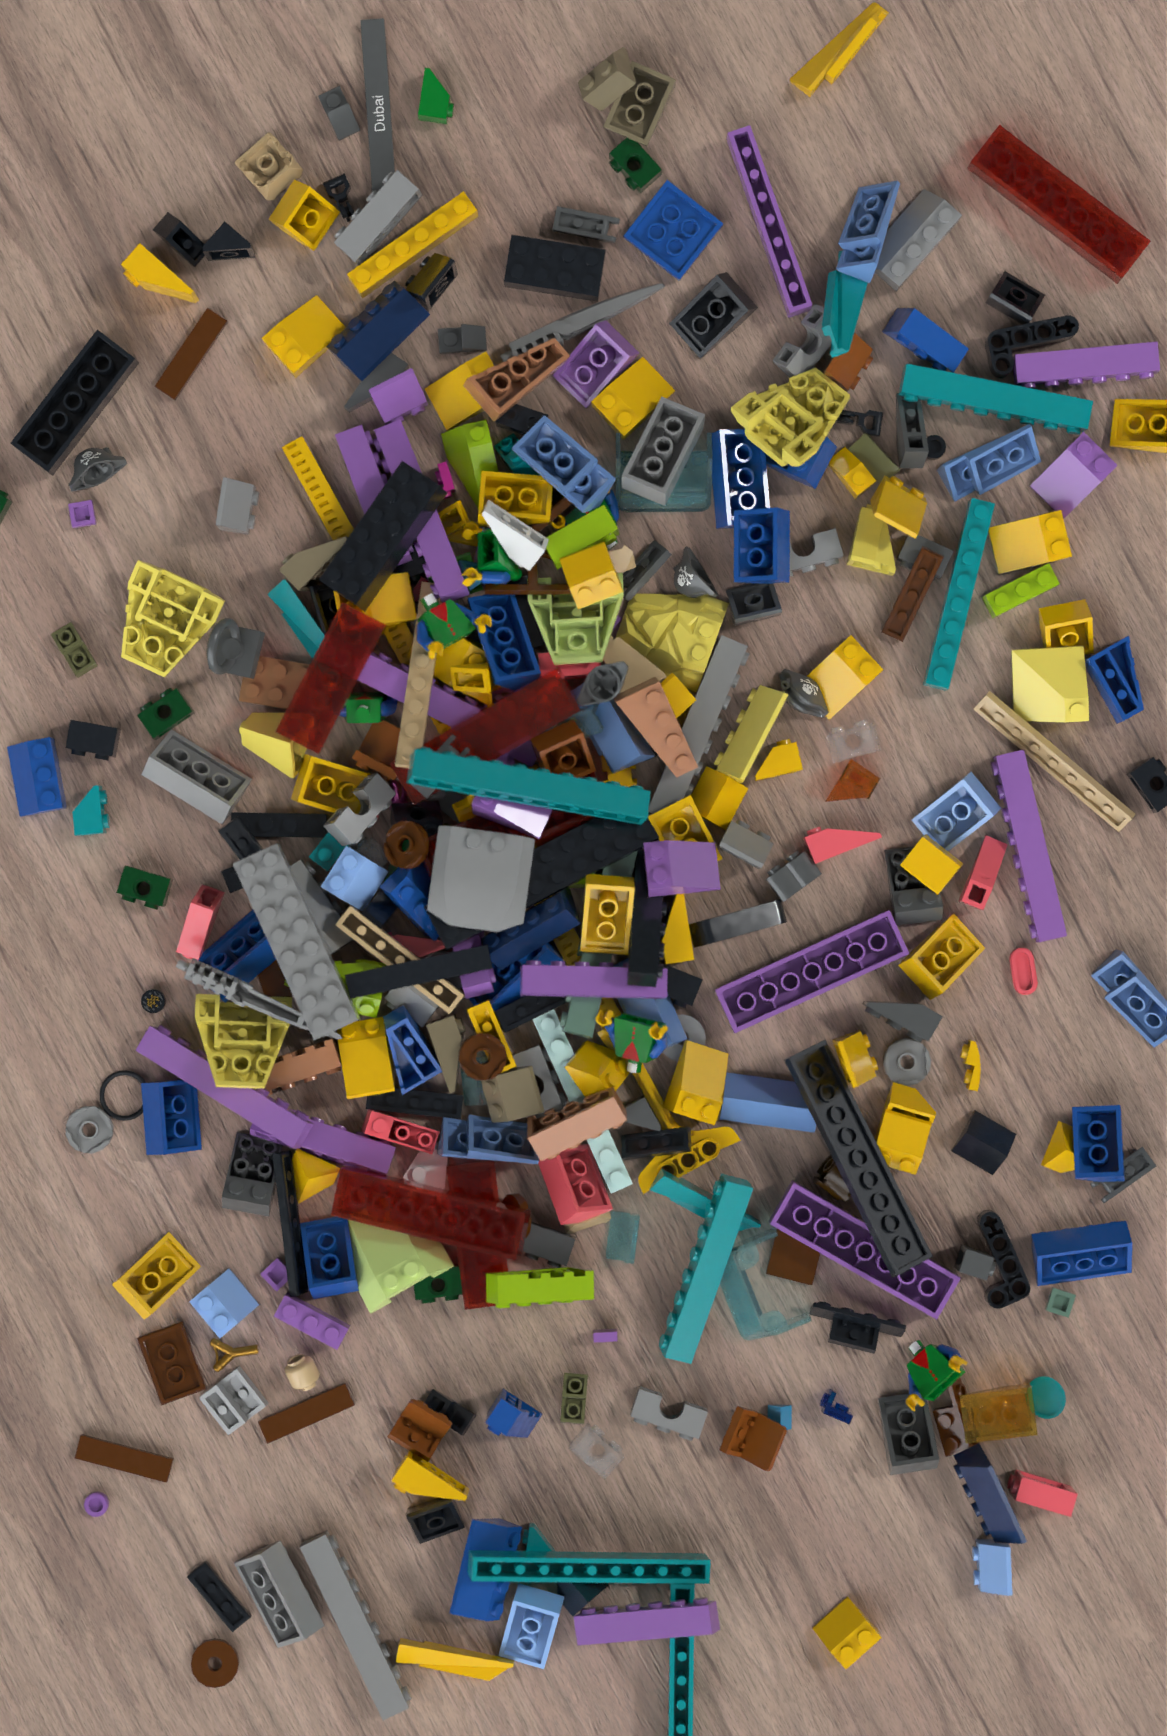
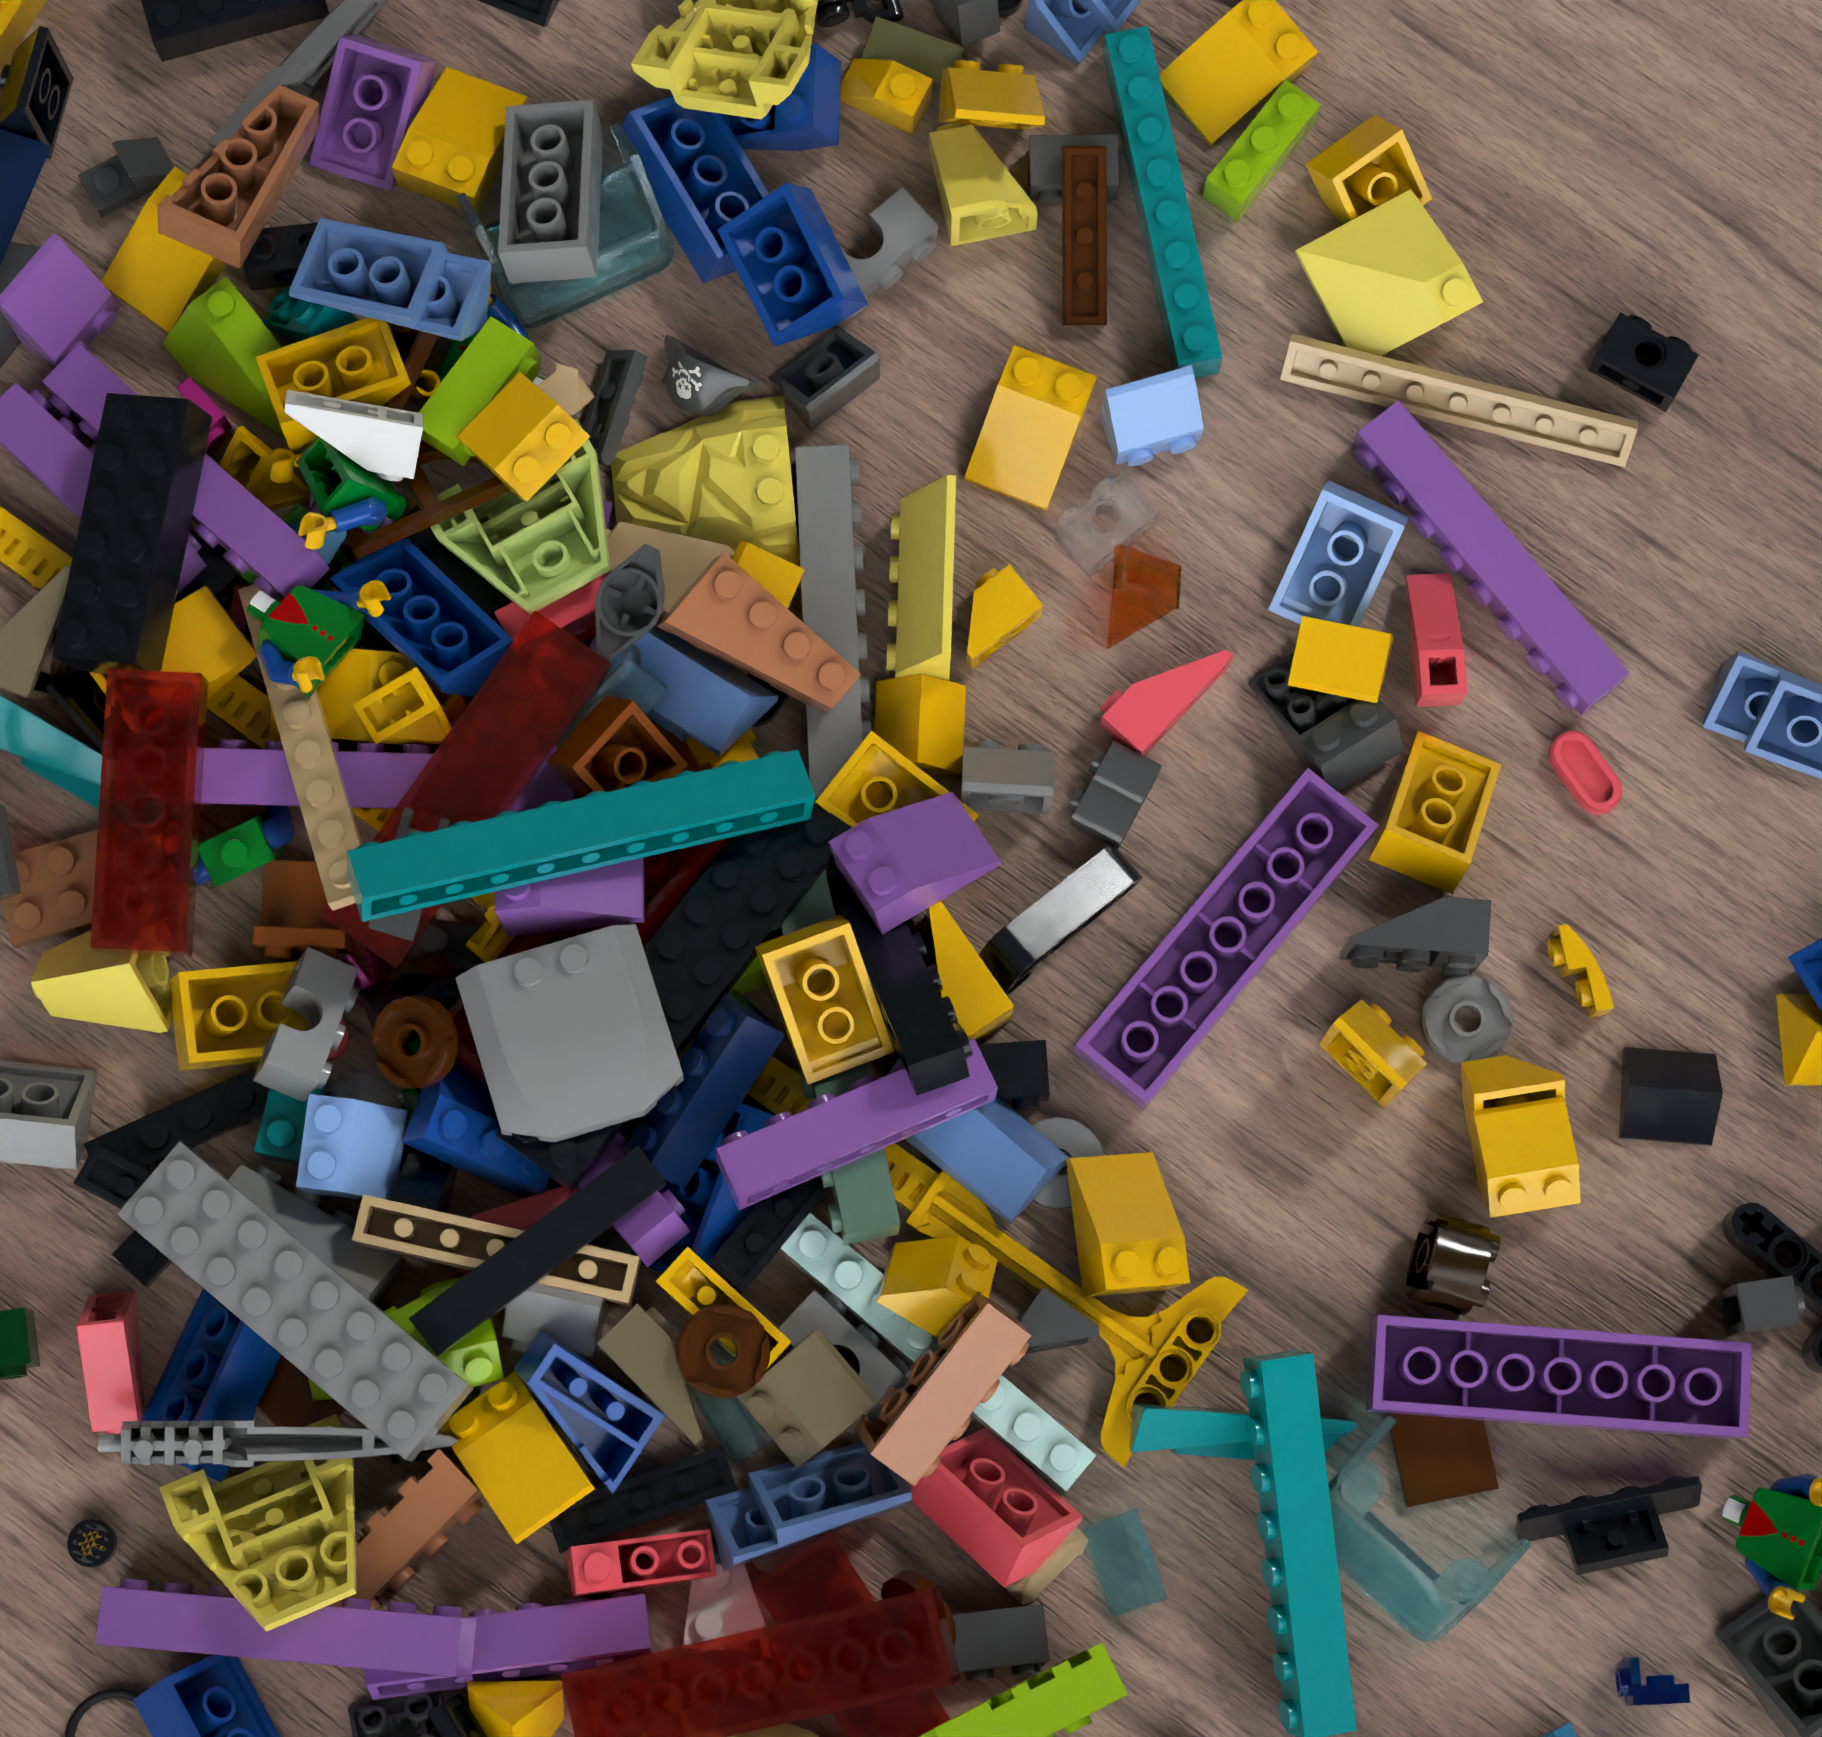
camera: 30 degrees left, 10 degrees down
torso [596,1010,668,1073] -> none
black tile [621,1126,692,1160] -> none
medium blue slope [719,1072,816,1133] -> none
dark grey hat [779,669,829,718] -> none
black plate [784,1040,933,1278] -> none
blue wedge [1085,636,1144,724] -> none
none -> light blue slope [1100,365,1204,466]

